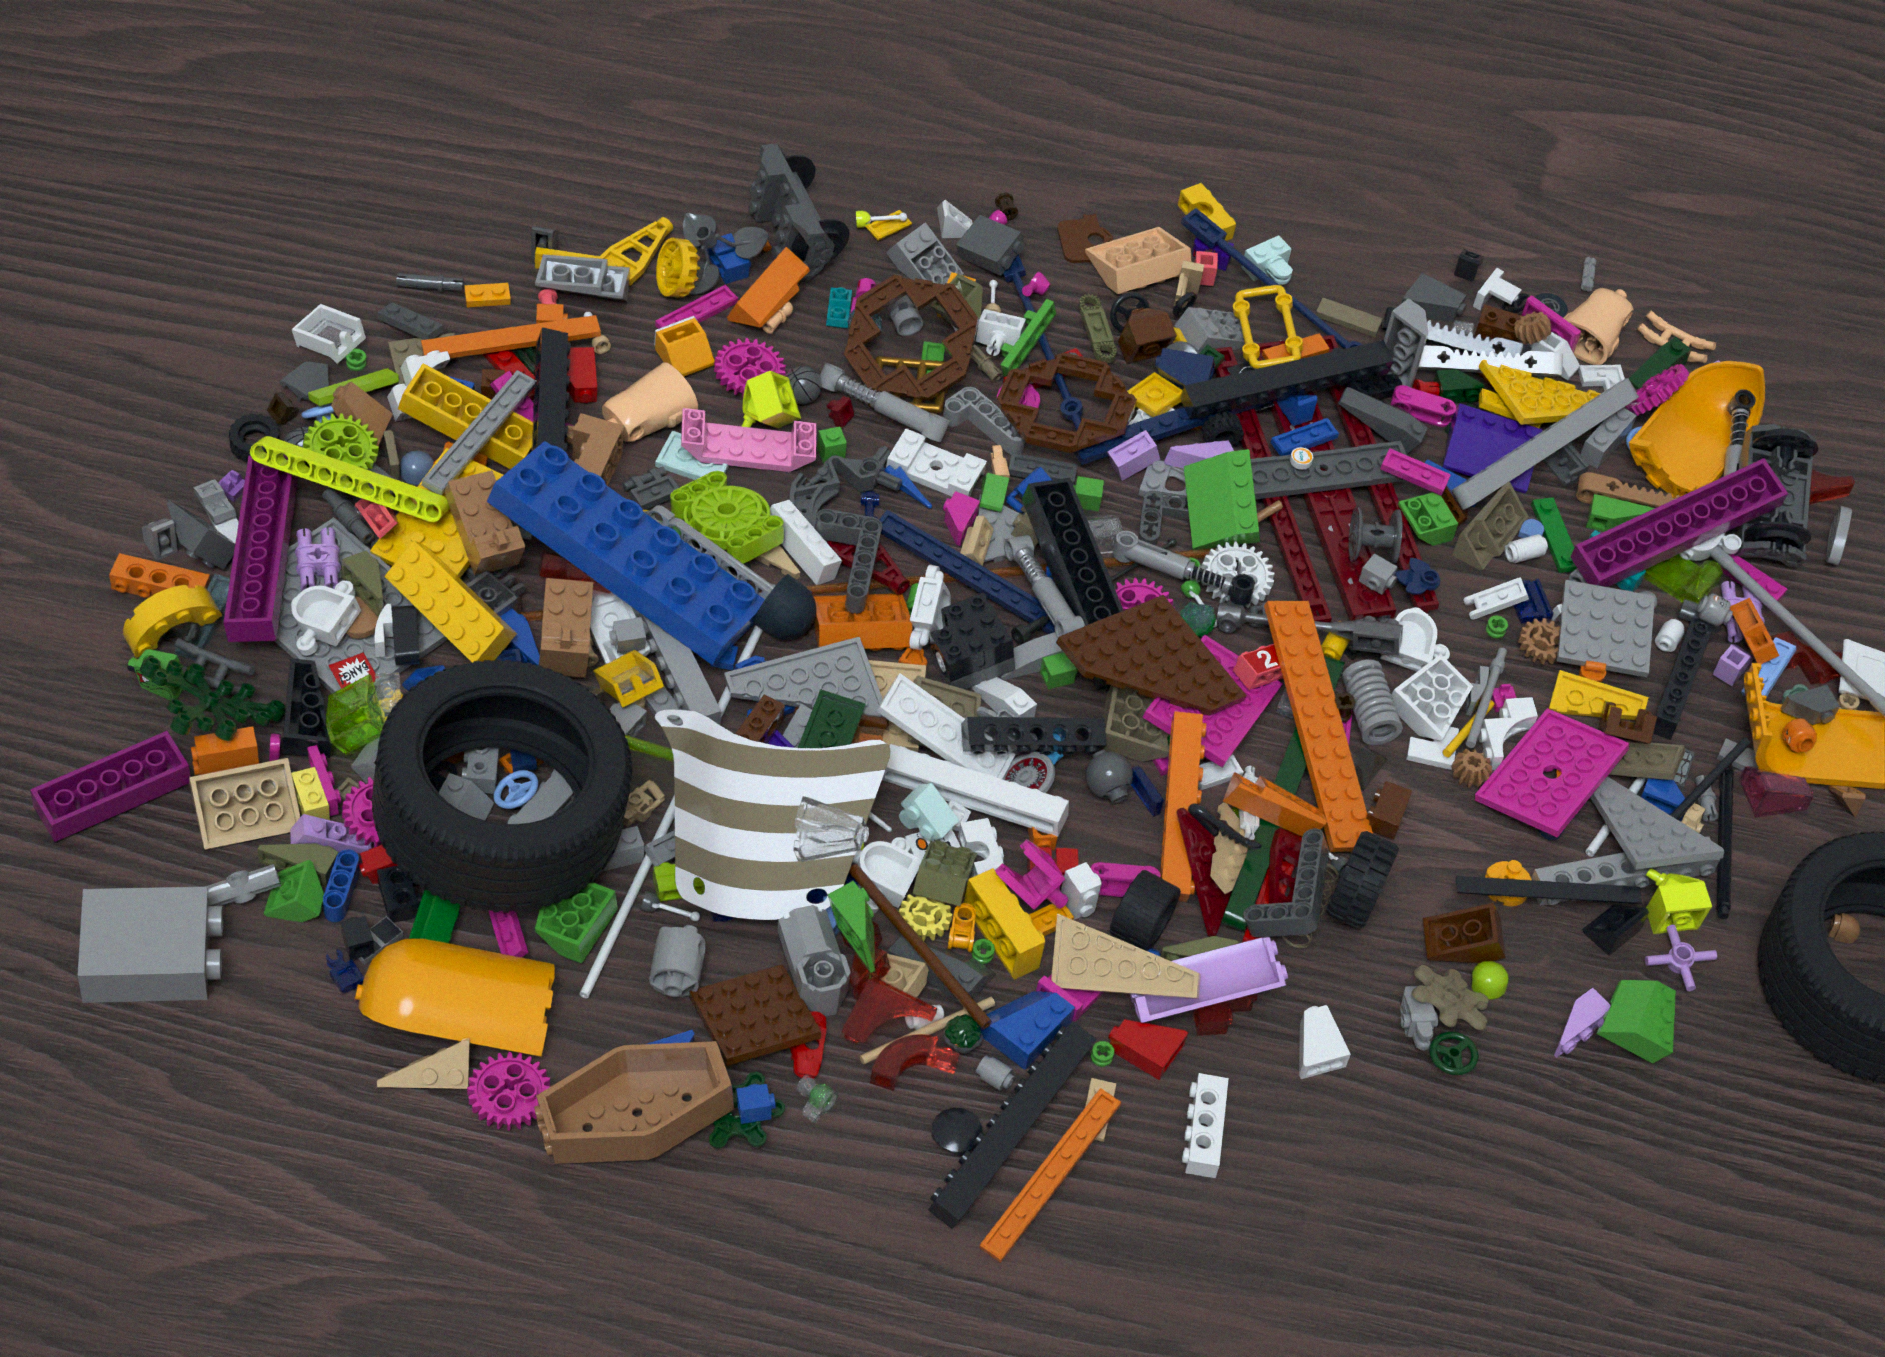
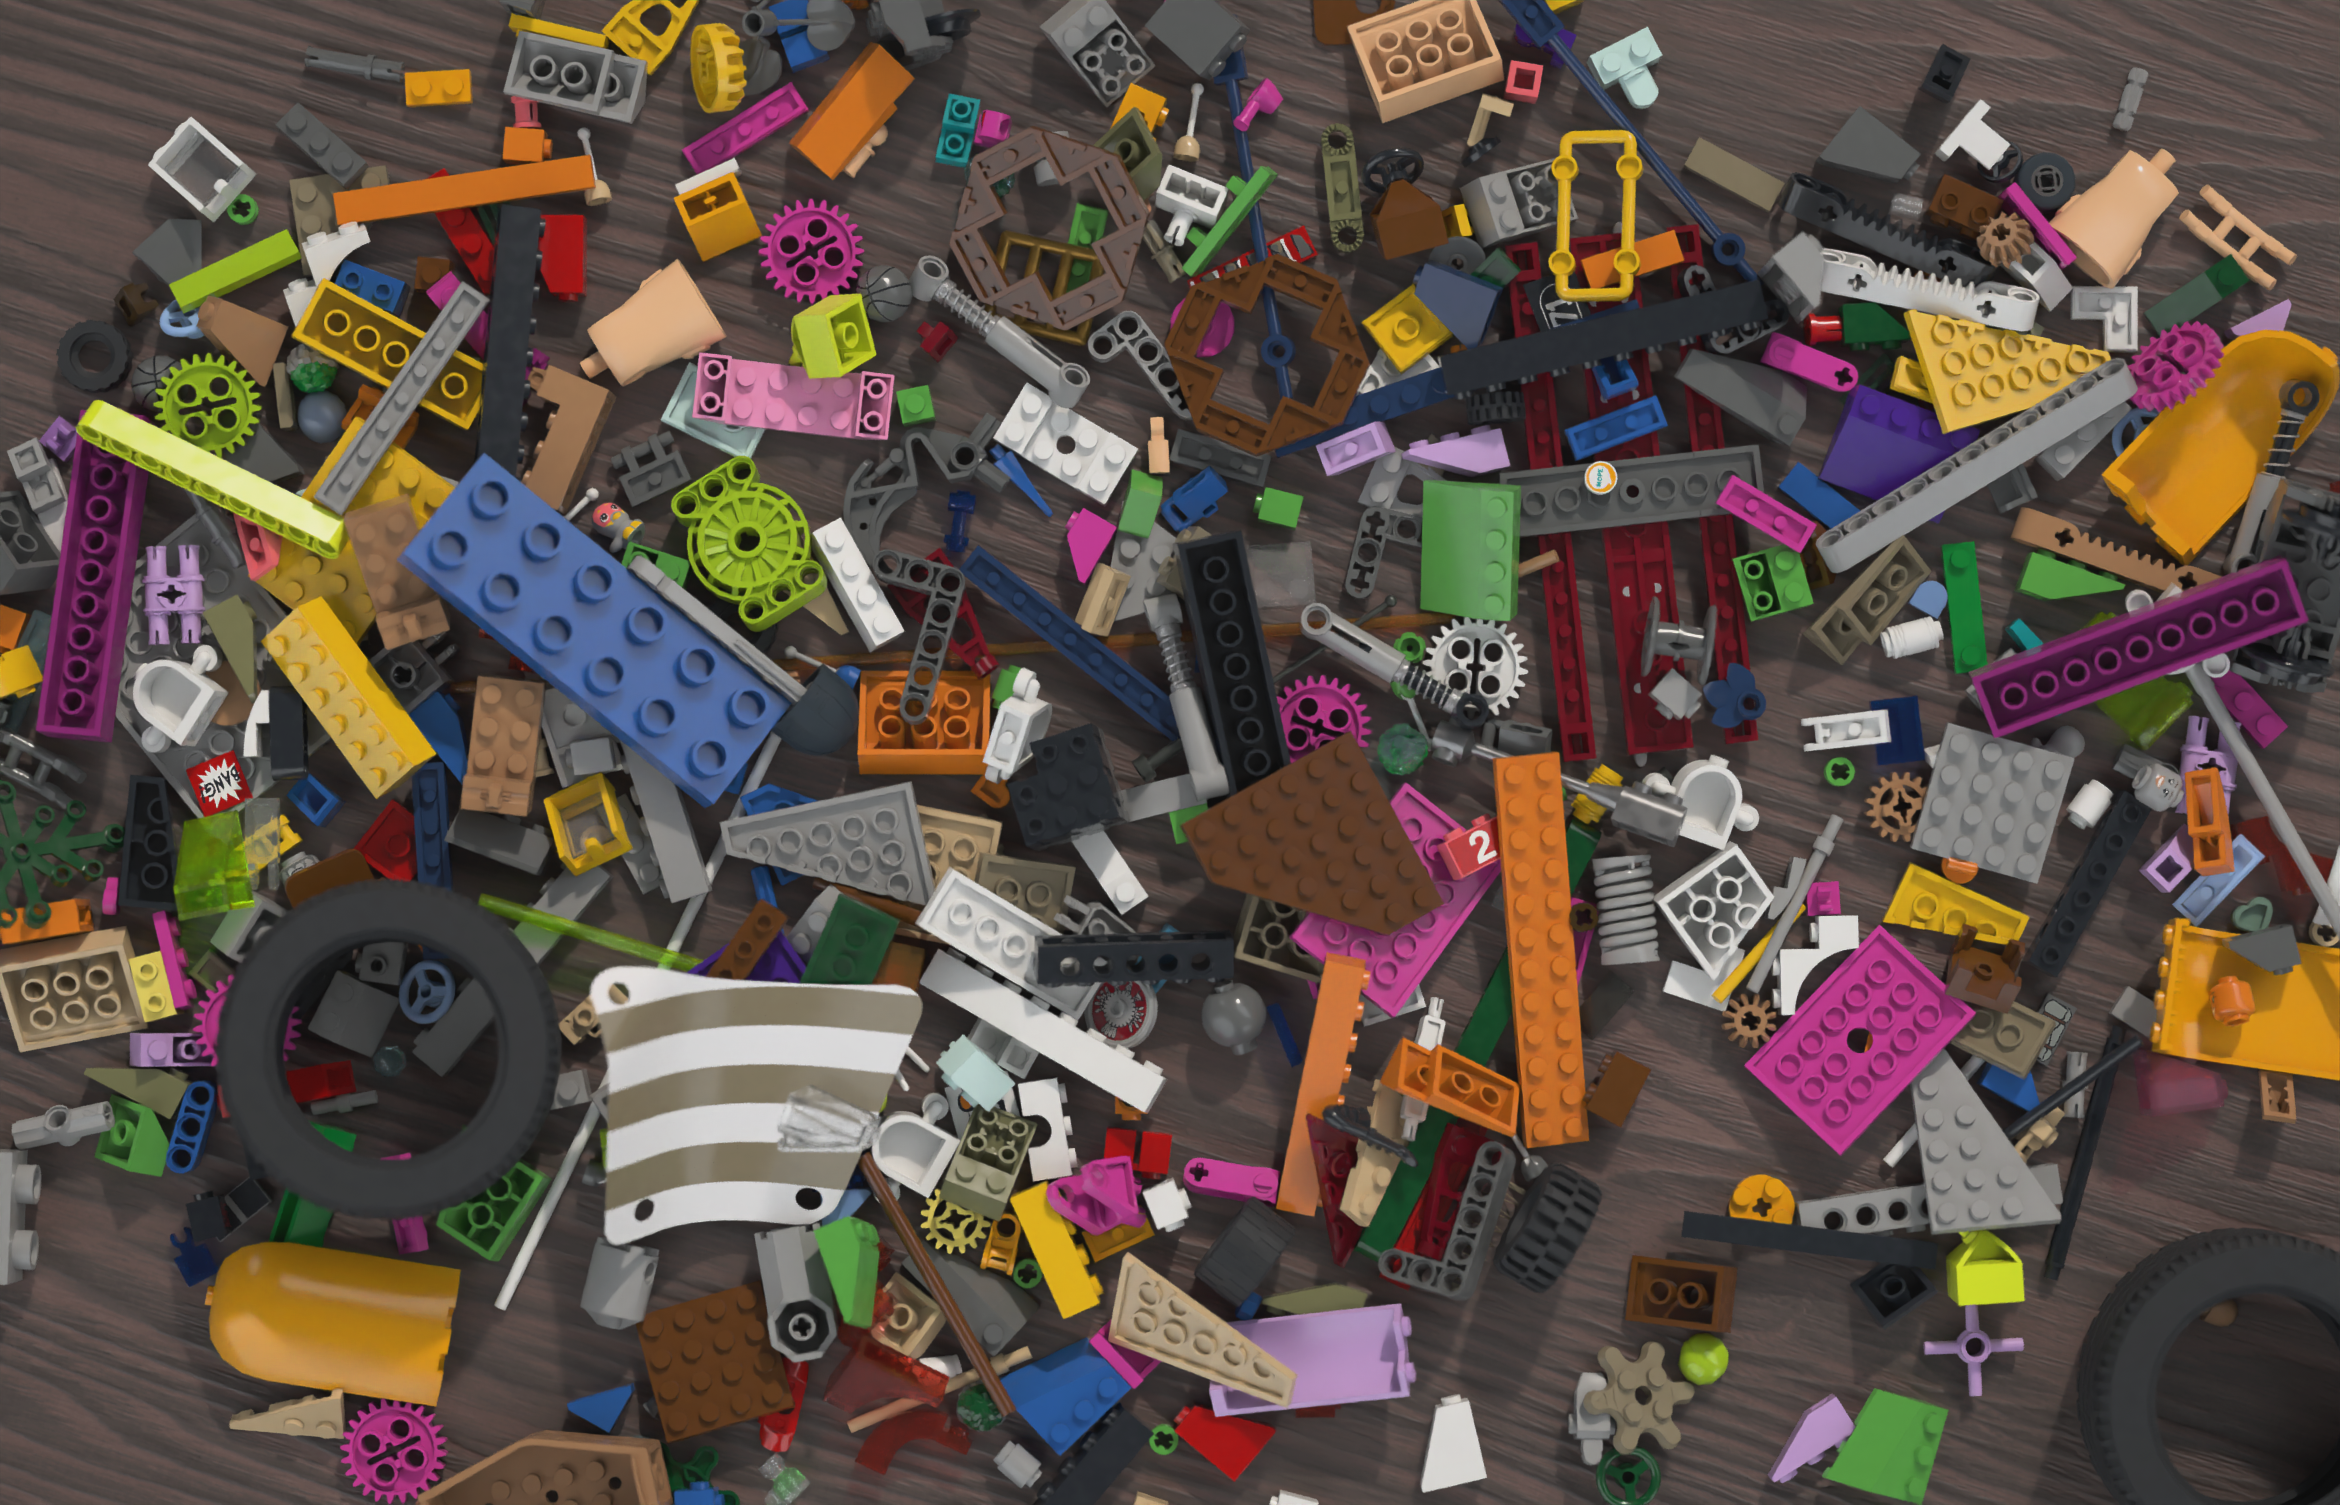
camera: 15 degrees right, 35 degrees up
none -> green piece [286,344,339,393]

